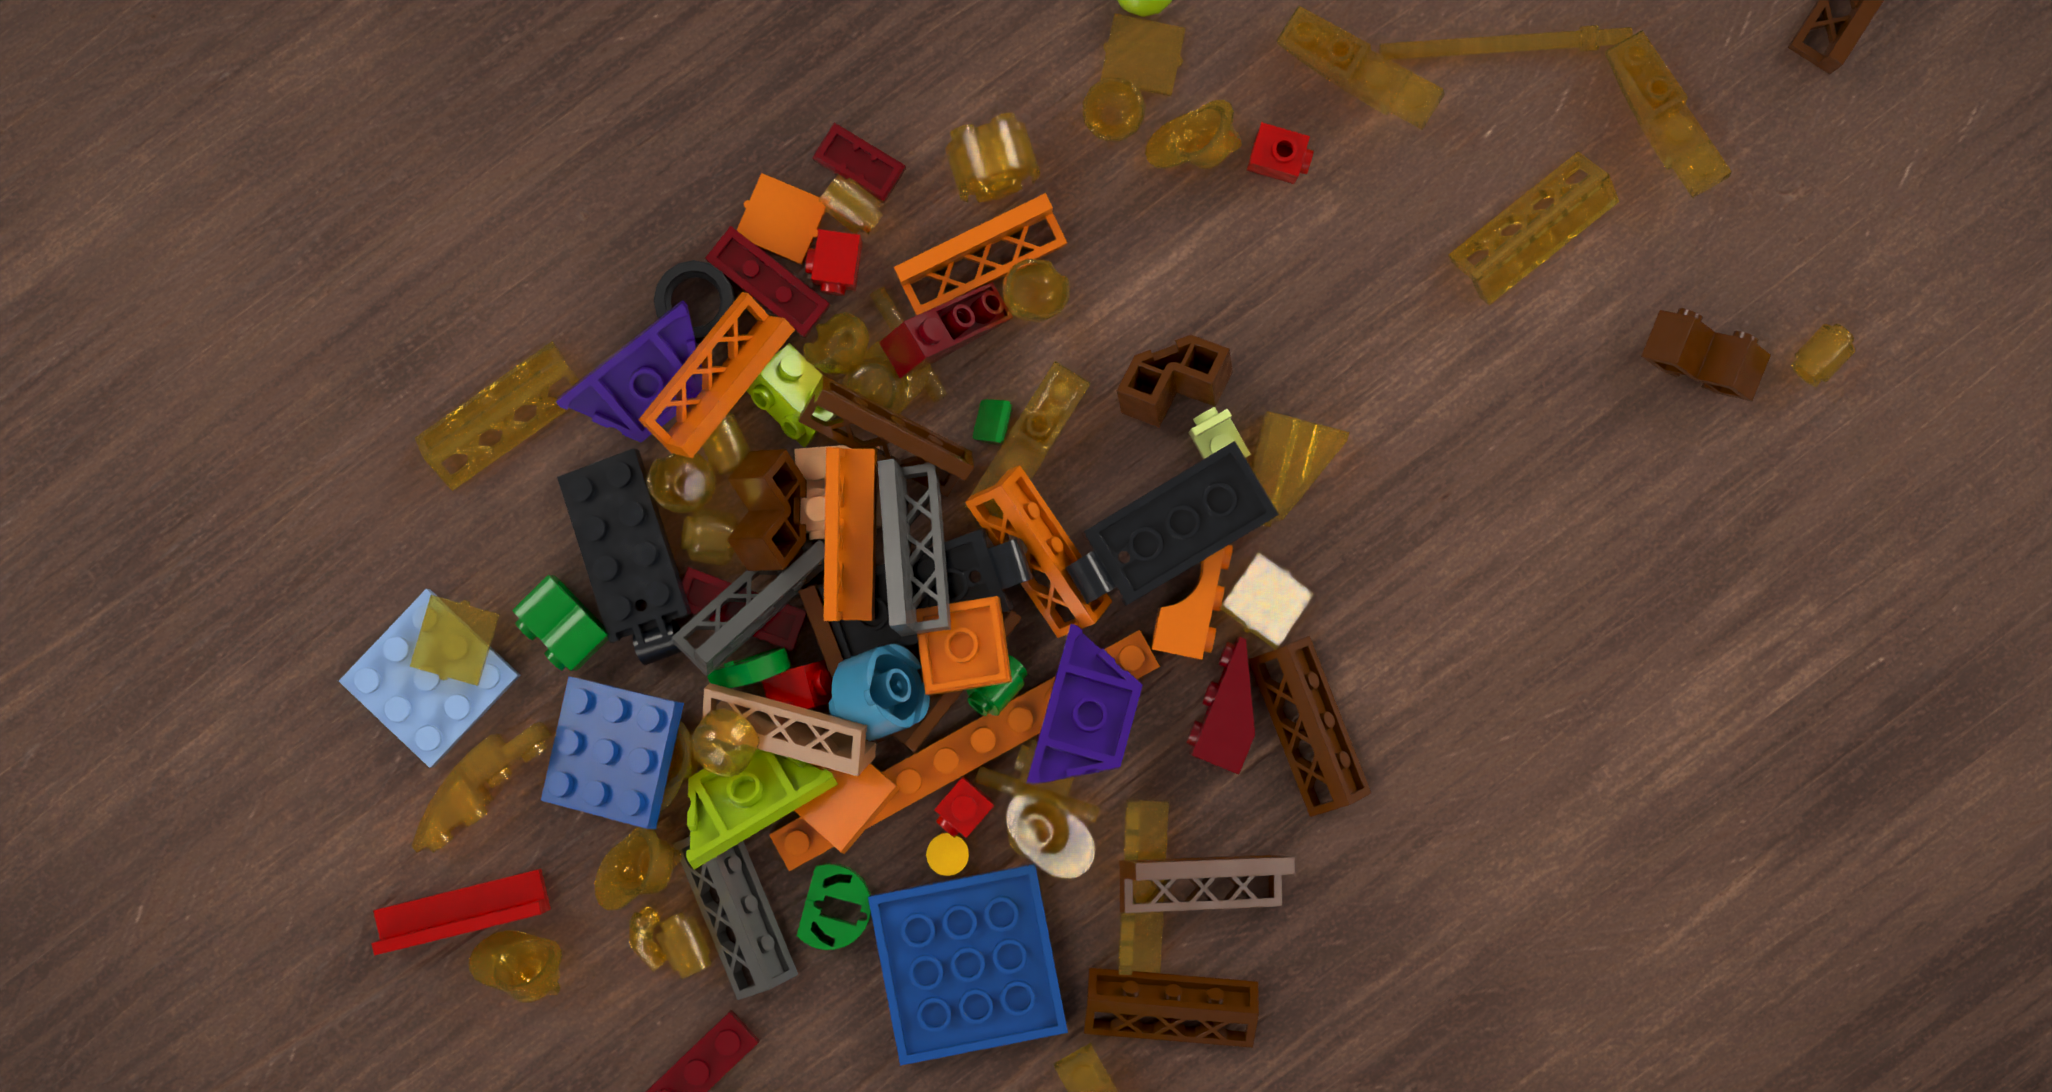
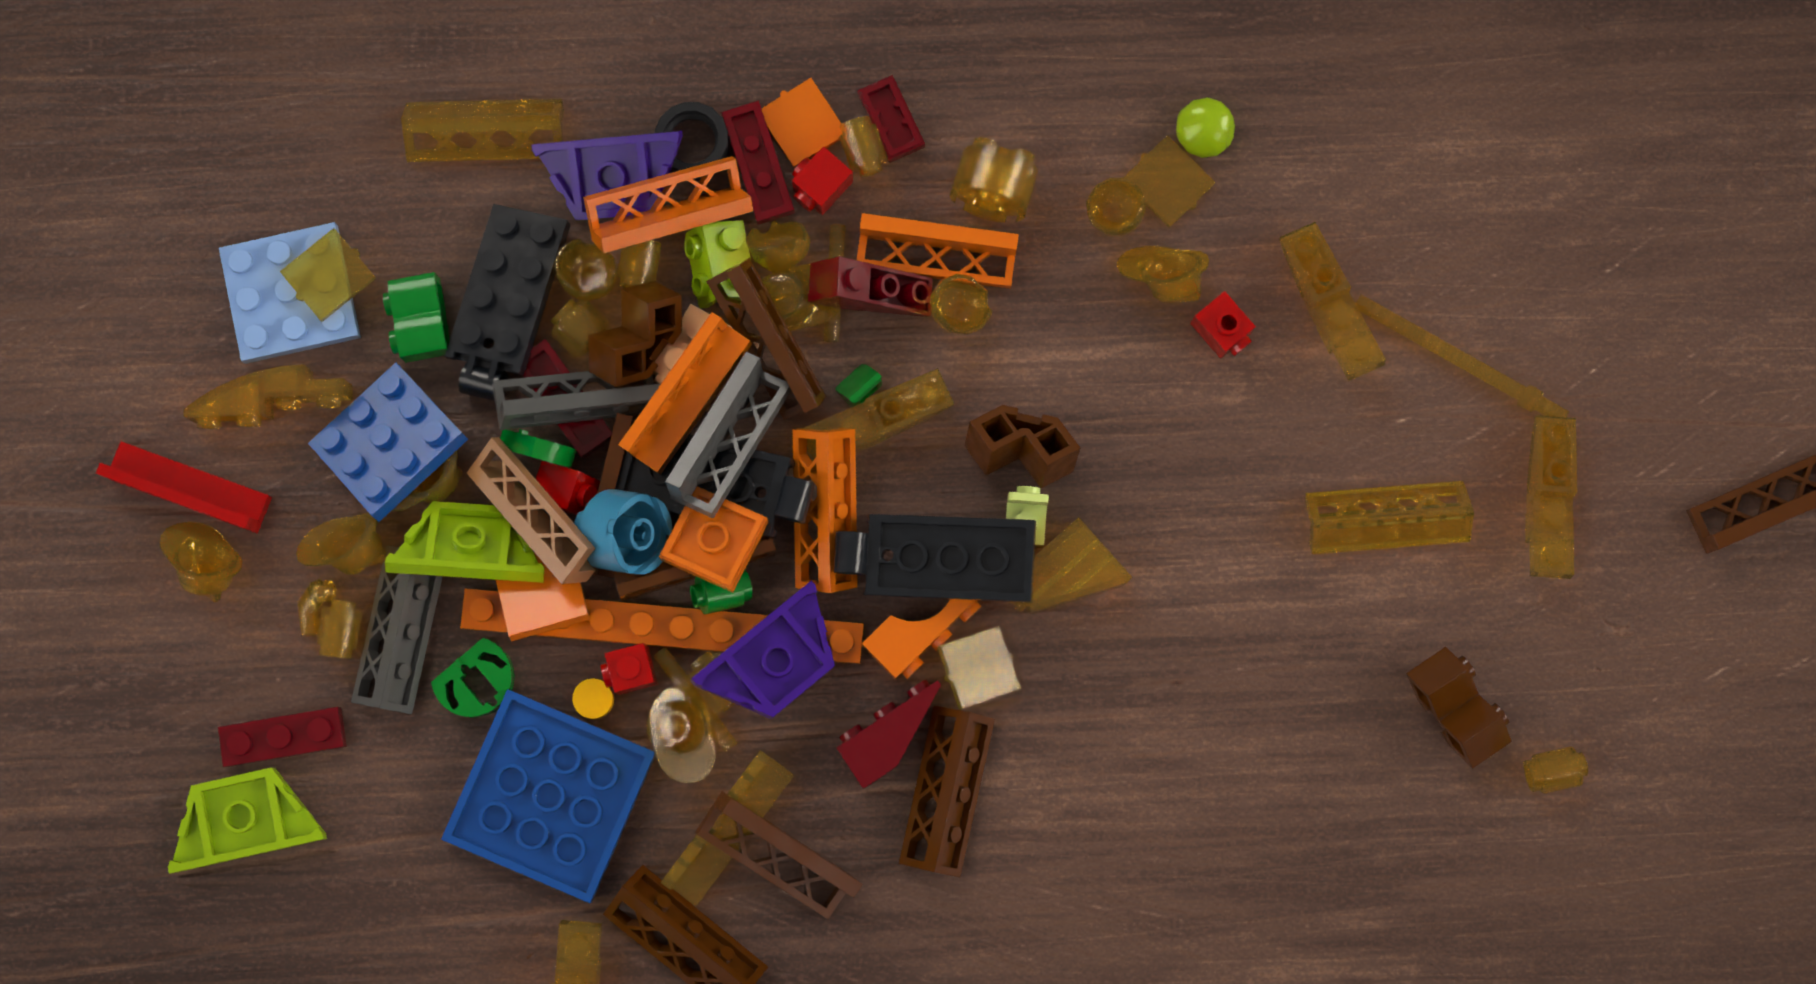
camera: 30 degrees right, 5 degrees down
clear yellow hair [691,708,760,777] -> none

